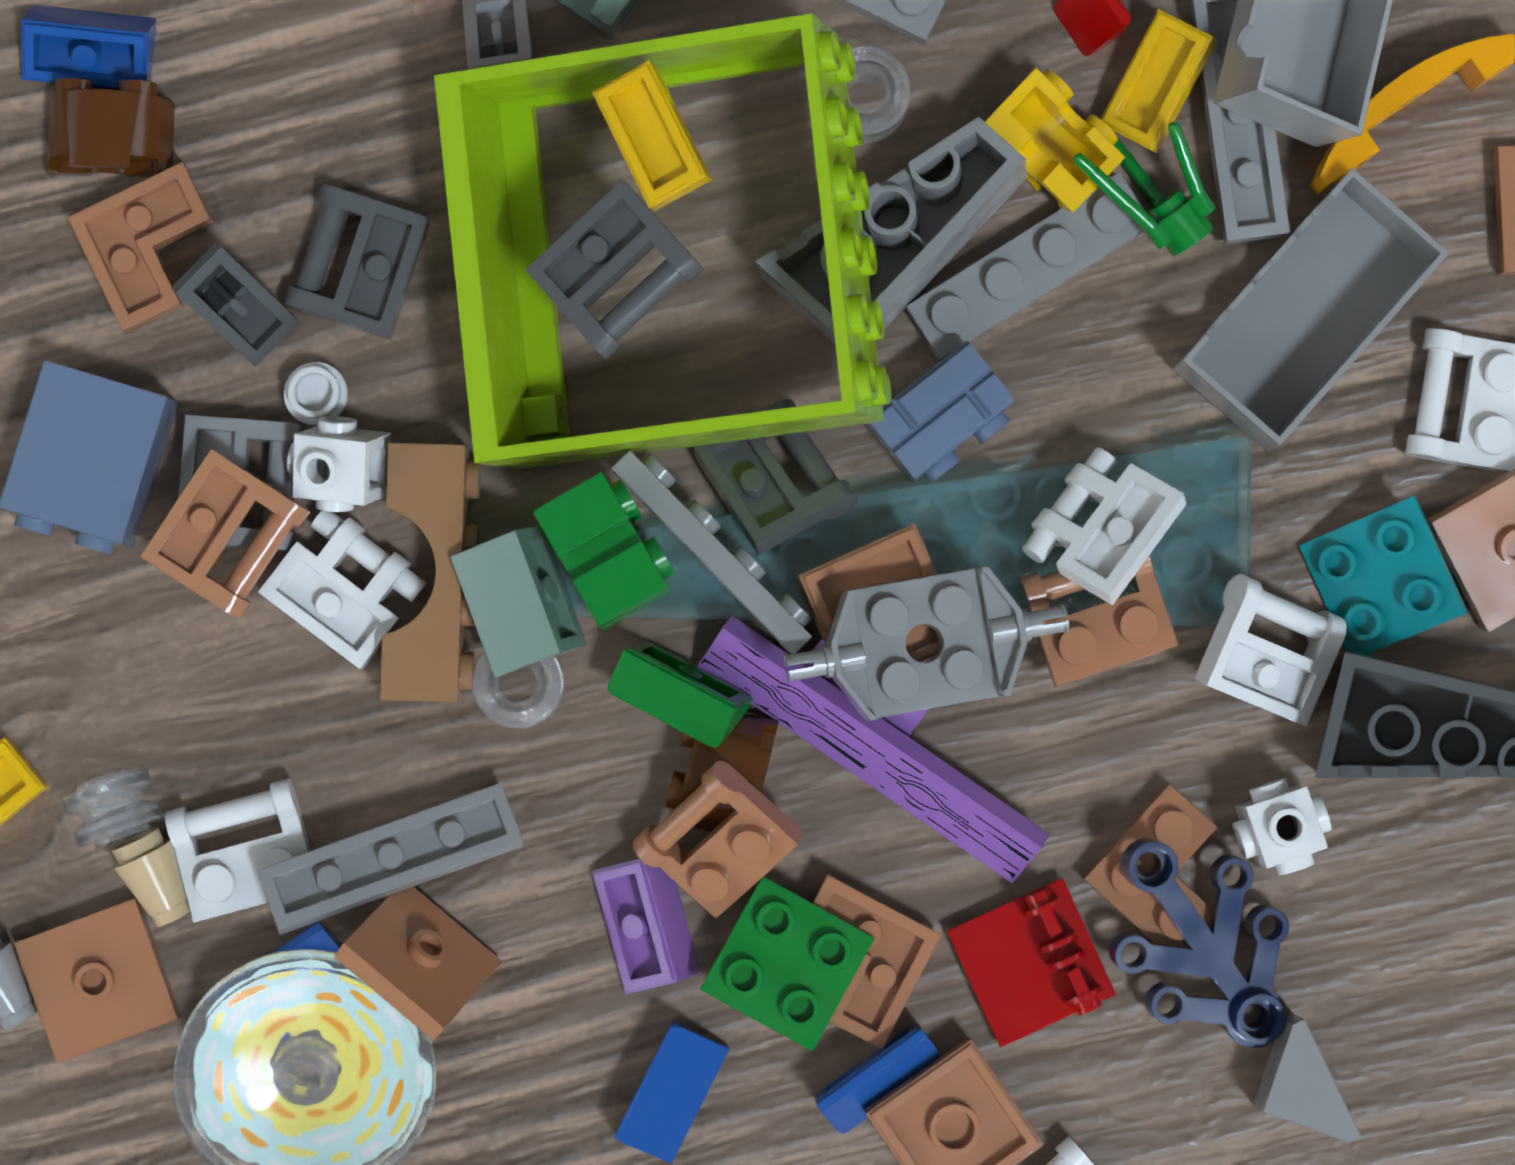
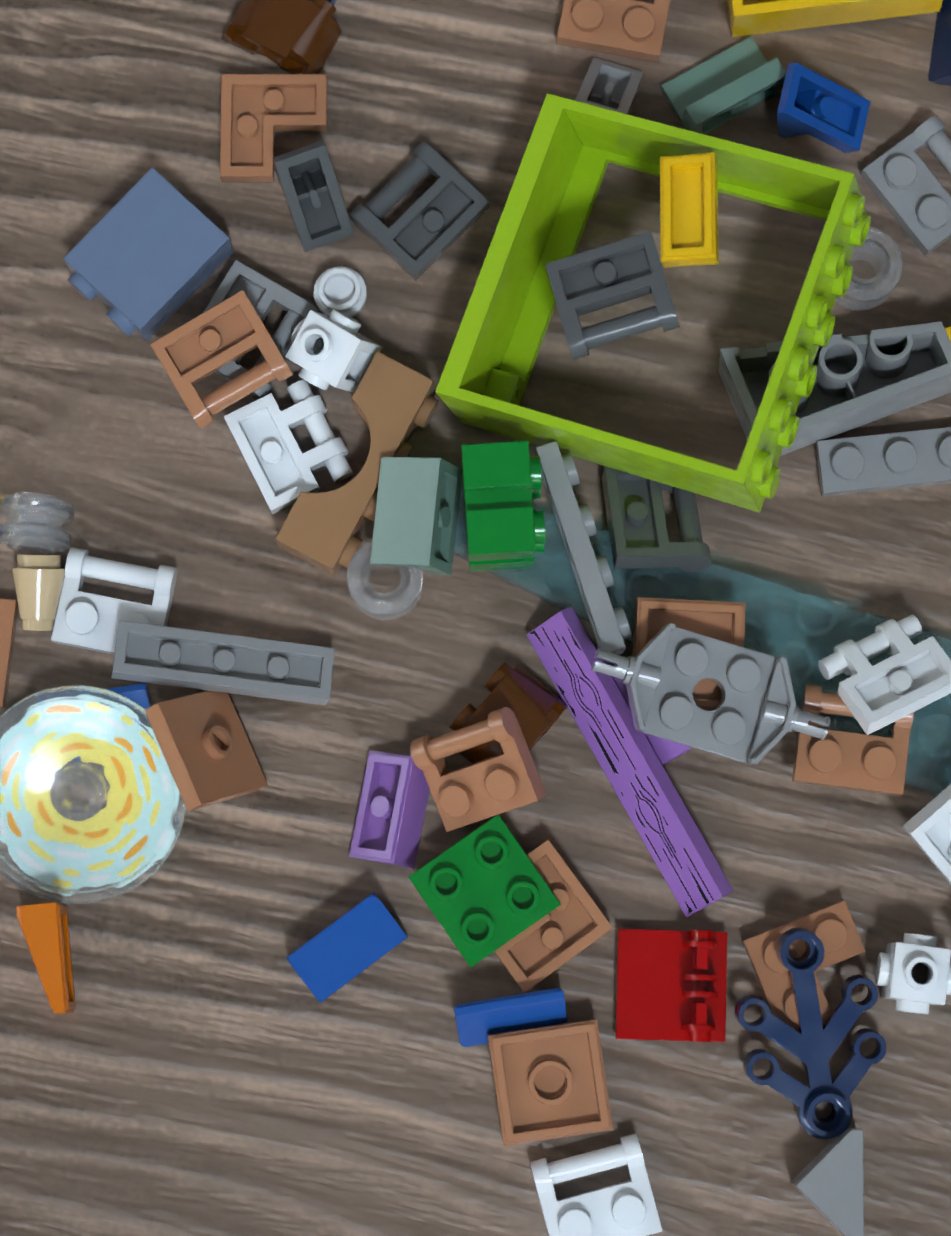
camera: 30 degrees right, 5 degrees down
green slope [607,640,754,748] -> none
sand blue brick [865,340,1015,484] -> none

